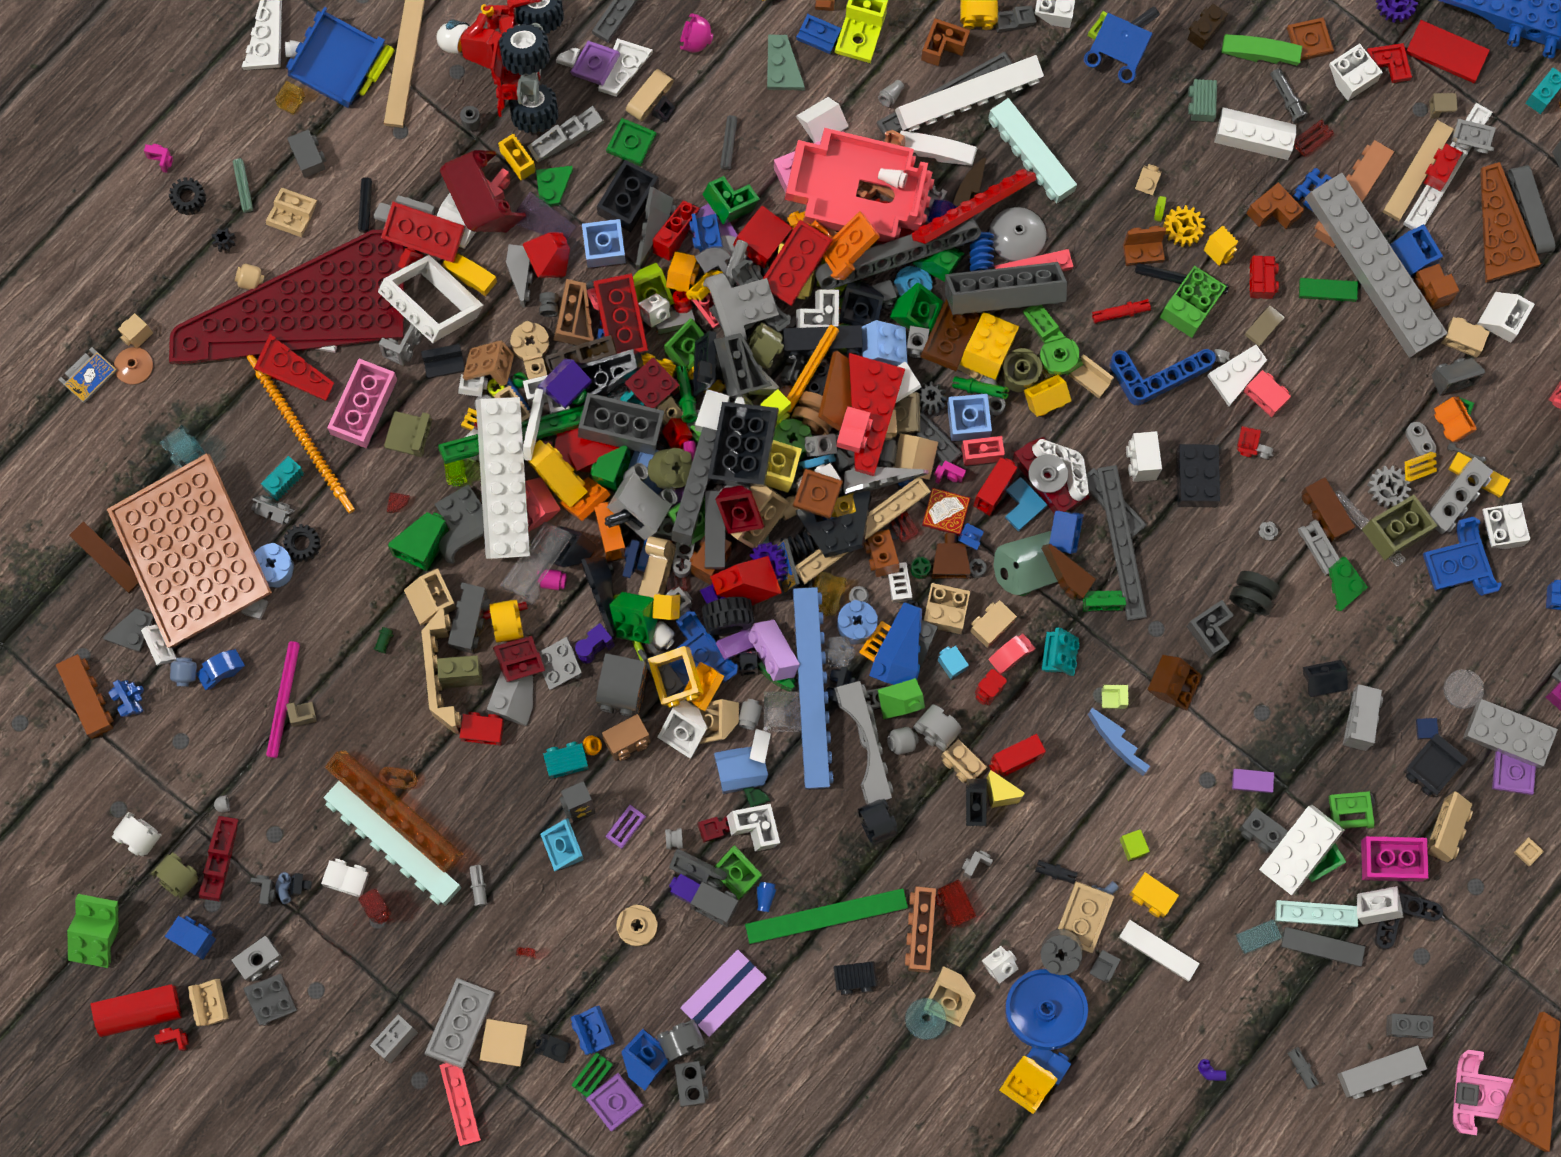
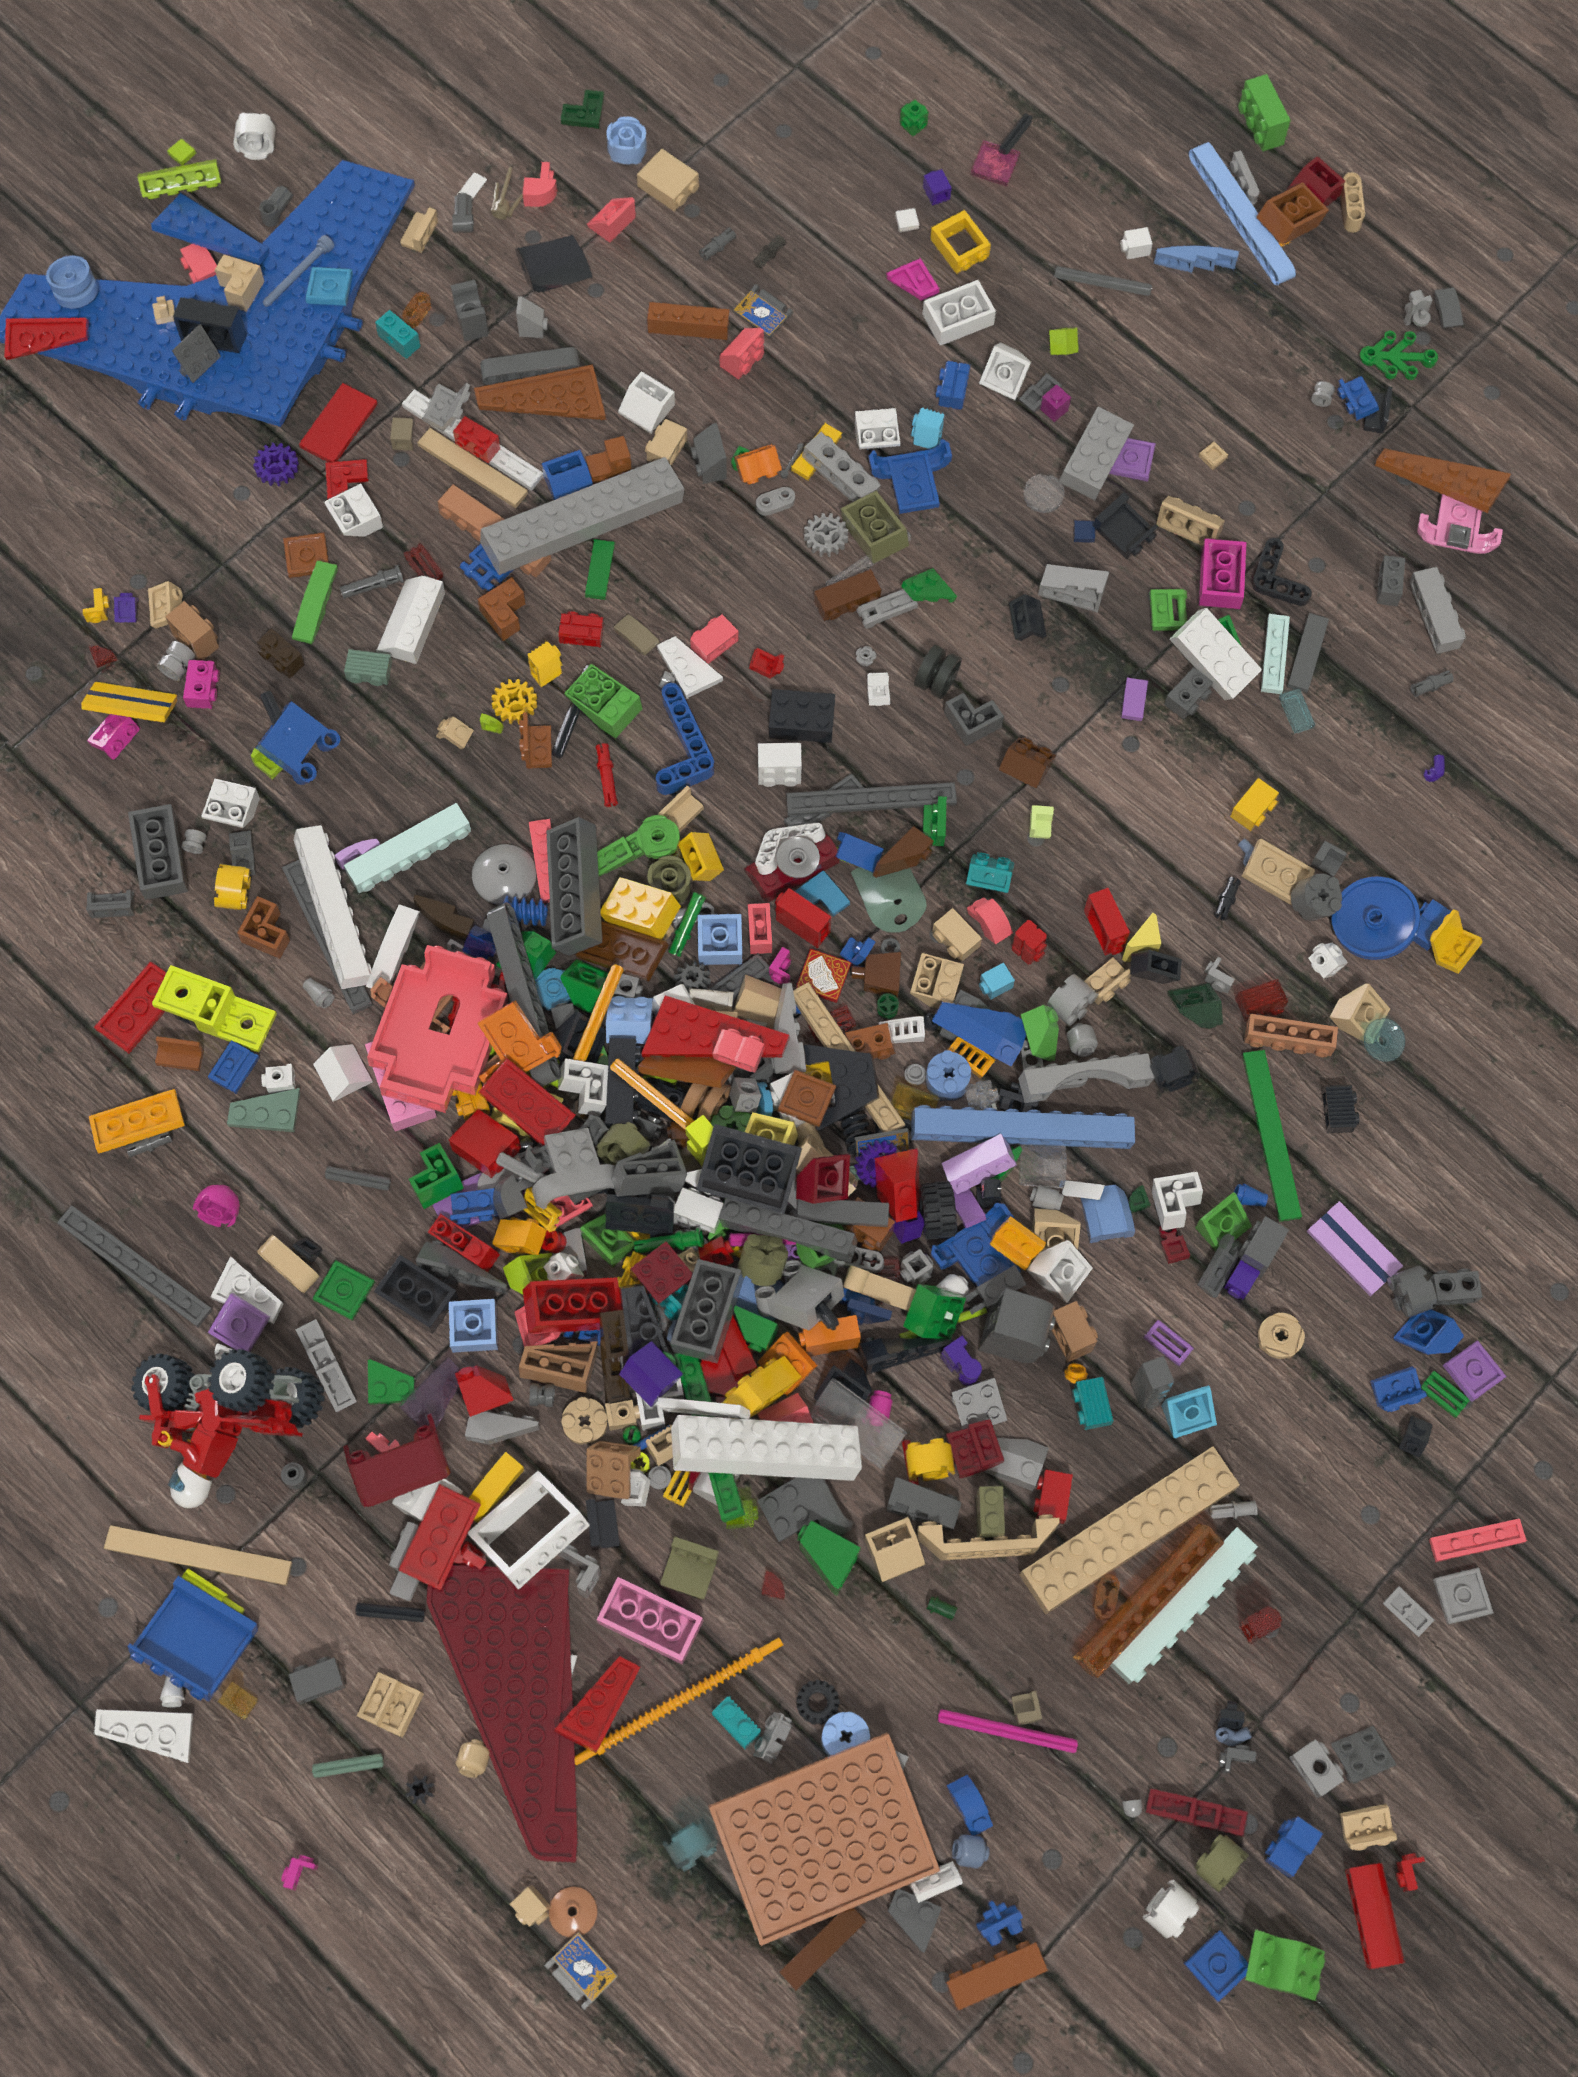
camera: 85 degrees left, 5 degrees down
black tyre [169,177,206,215] -> none
white brick [321,859,369,898] -> none
light grey tile [425,978,495,1069] -> none
tan tile [480,1019,528,1067] -> none
yellow brick [498,134,536,180] -> none
clear red tile [515,947,537,959] -> none
yellow window [648,646,704,708] -> none
yellow panel [653,594,680,620] -> none
light grey wheel [665,828,683,849] -> none
white cone [878,168,908,189] -> none
red plate [911,169,1037,244] -> none
medium blue slope [1088,708,1150,776] -> none
white tile [1118,920,1199,981] -> none
lime panel [1120,830,1150,861] -> none
light grey plate [1255,444,1273,459] -> none
white slope [1357,886,1403,925] -> none
yellow tile [1405,452,1437,481] -> none
none -> white brick [261,1064,296,1094]
none -> lavender slope [334,839,380,870]
none -> light orange axle [573,964,624,1062]
none -> white bracket [867,673,890,706]
none -> medium azure brick [911,407,944,449]
none -> tan brick [1020,1447,1240,1615]
none -> clear green slope [1167,983,1223,1029]
none -> blue tile [1184,1930,1249,2002]
none -> light grey tile [1433,1568,1493,1625]

